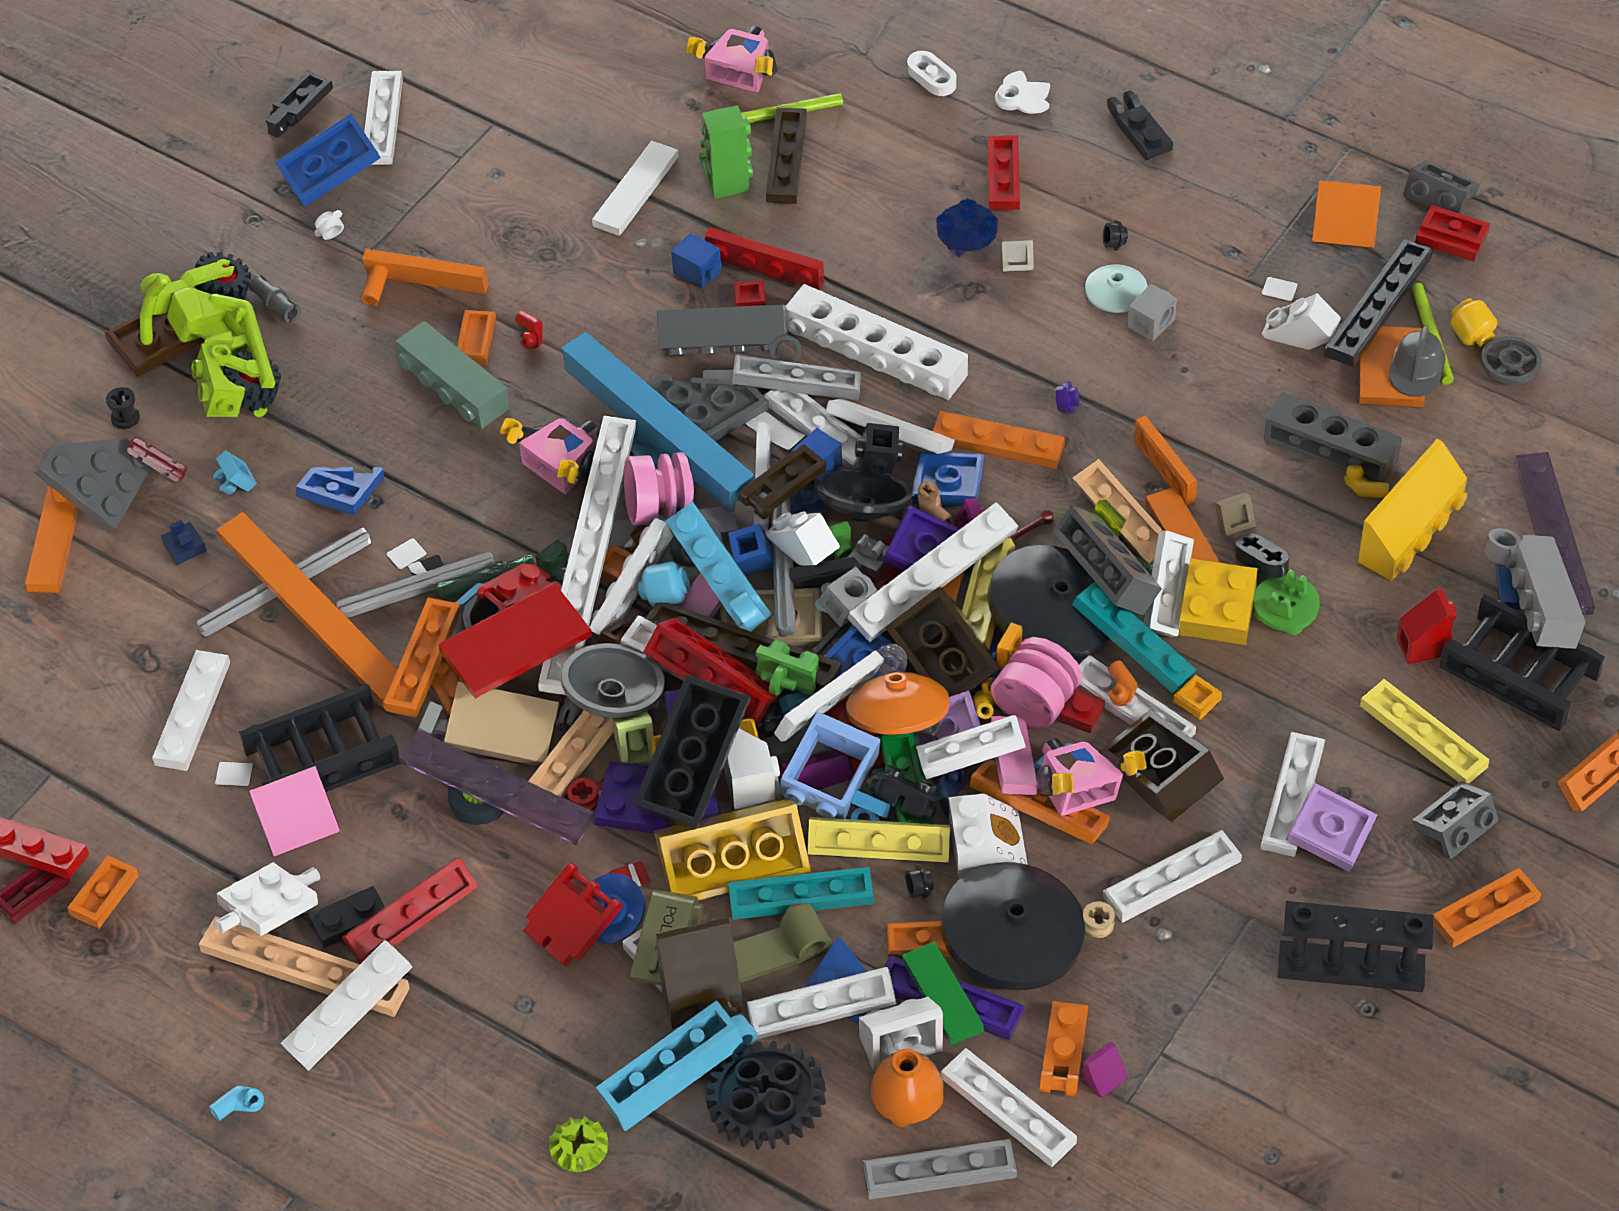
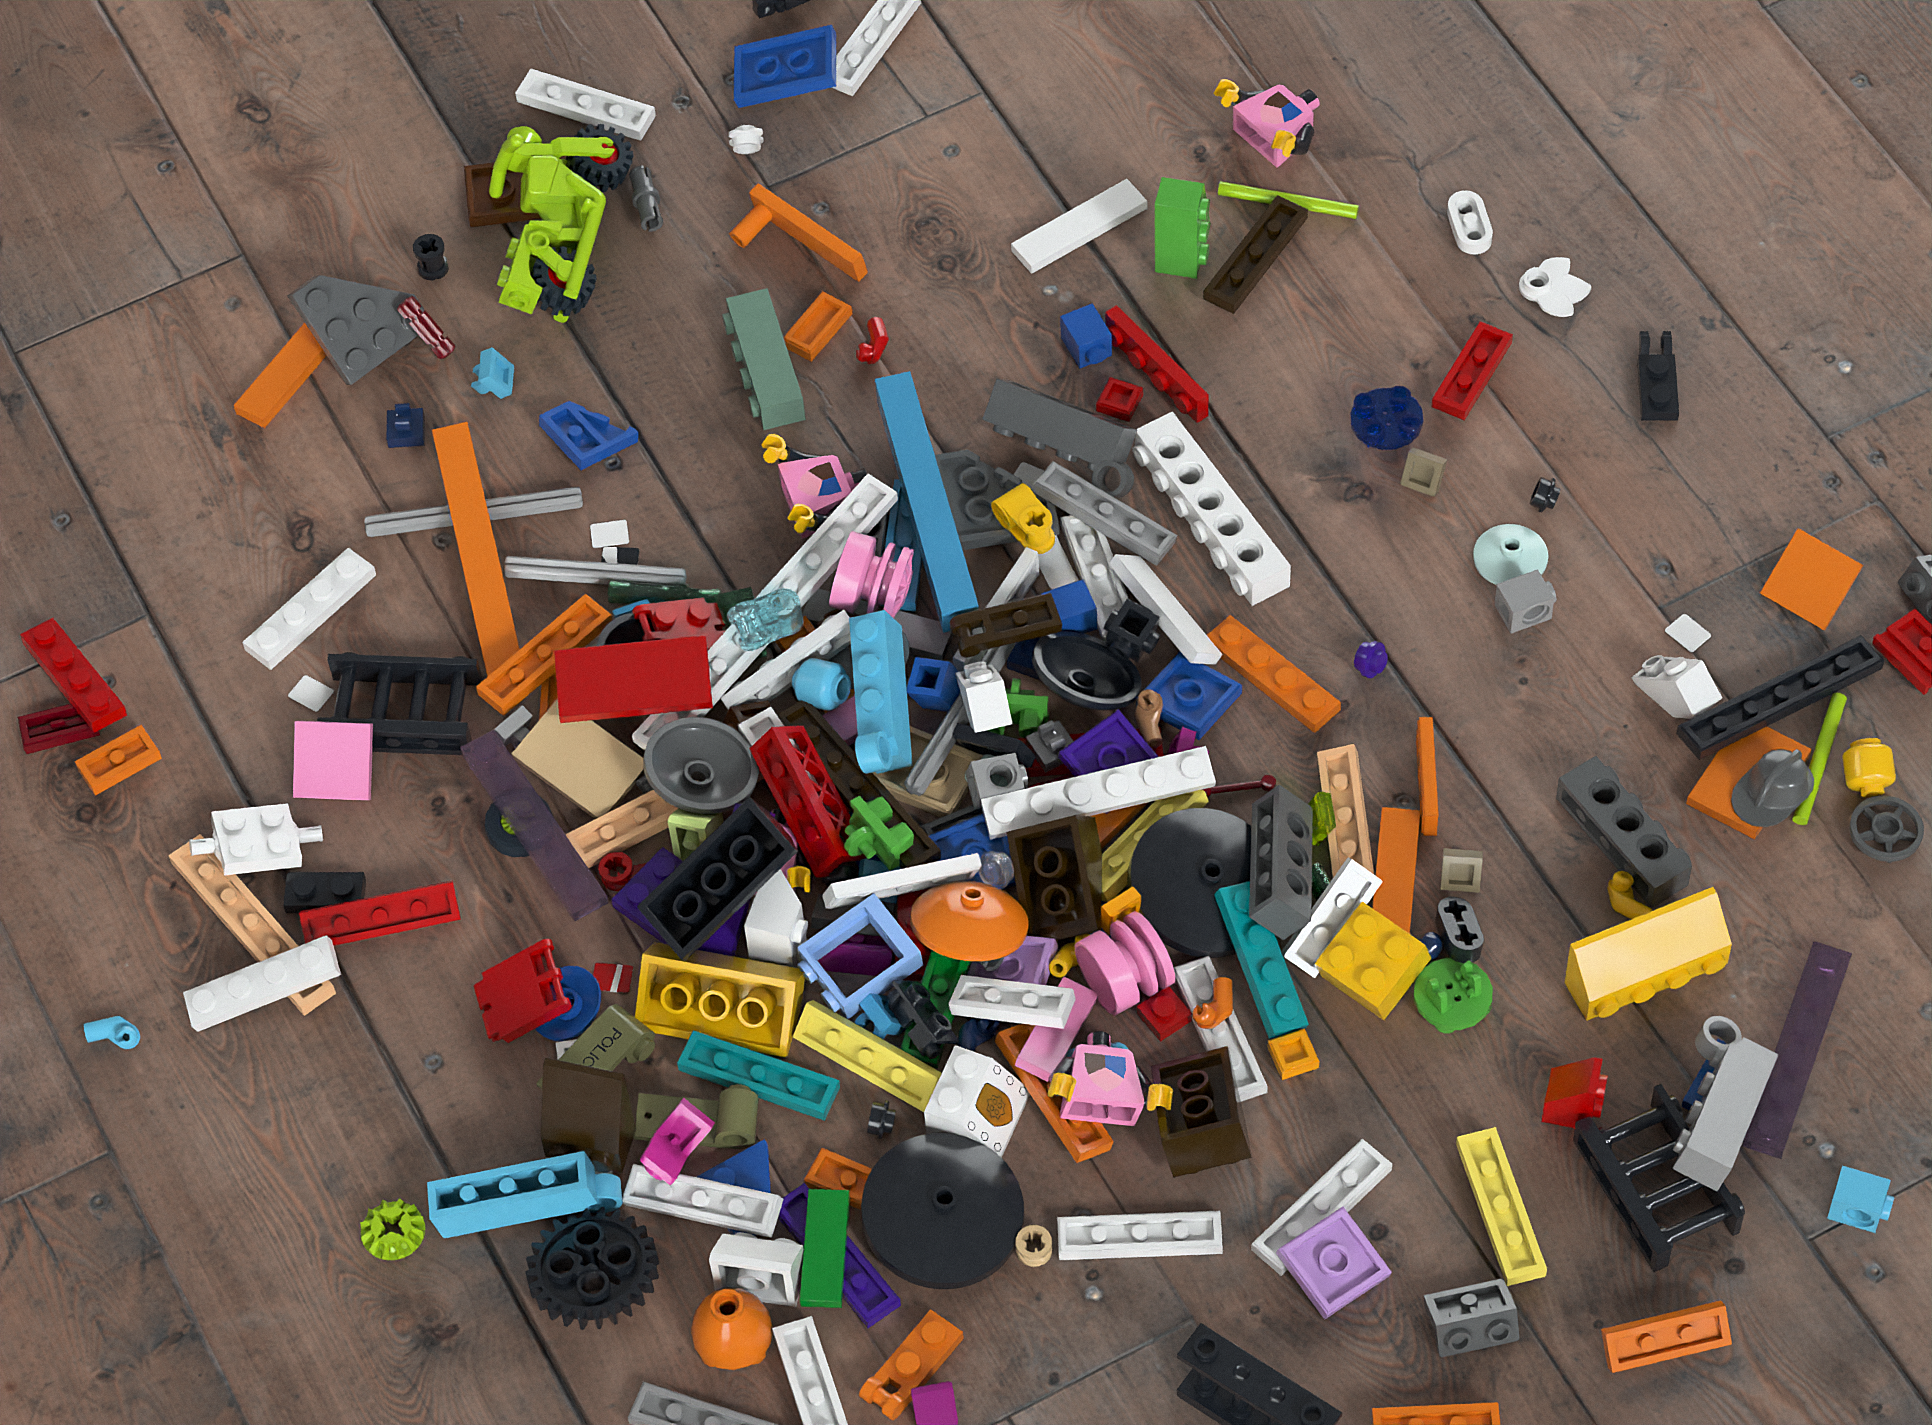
camera: 30 degrees right, 5 degrees up
none -> white plate [515,69,656,141]
none -> dark pink bracket [640,1098,715,1185]
none -> clear light blue piece [727,588,804,651]
none -> yellow piece [991,483,1055,554]

